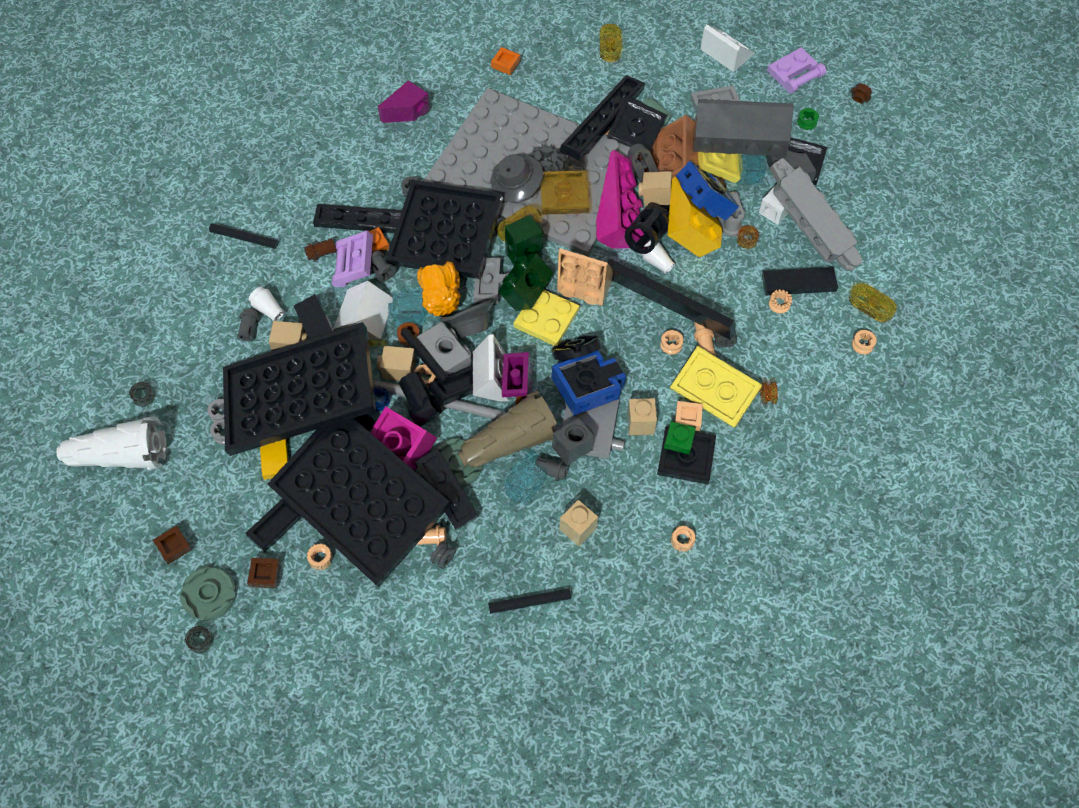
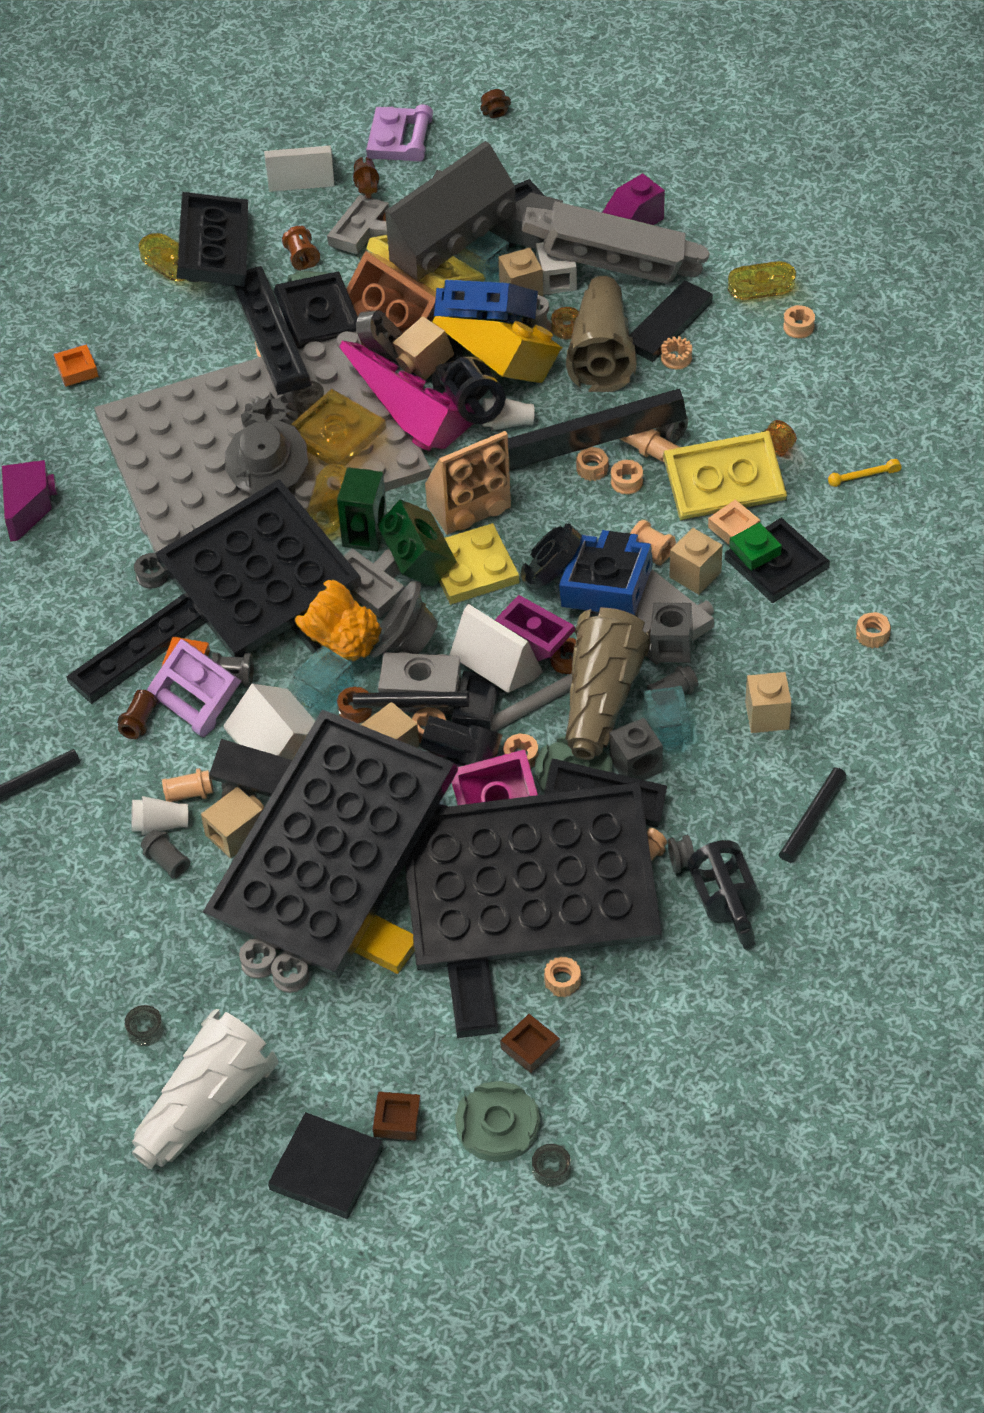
camera: 45 degrees left, 10 degrees down
none -> light nougat pin [162,768,214,802]
none -> black plate [176,192,248,286]
none -> black tile [268,1112,384,1219]
none -> dark orange bush [282,226,320,270]
none -> reddish brown axle [353,157,379,199]
none -> tan brick [498,248,543,296]
none -> light nougat bush [503,733,538,769]
none -> dark tan cone [566,276,637,392]
none -> light nougat axle [576,447,609,481]
none -> magenta slope [602,173,665,225]
none -> dark grey brick [609,718,663,780]
none -> light nougat bush [630,520,676,566]
none -> black piece [688,840,761,949]
none -> yellow hinge [828,459,902,487]

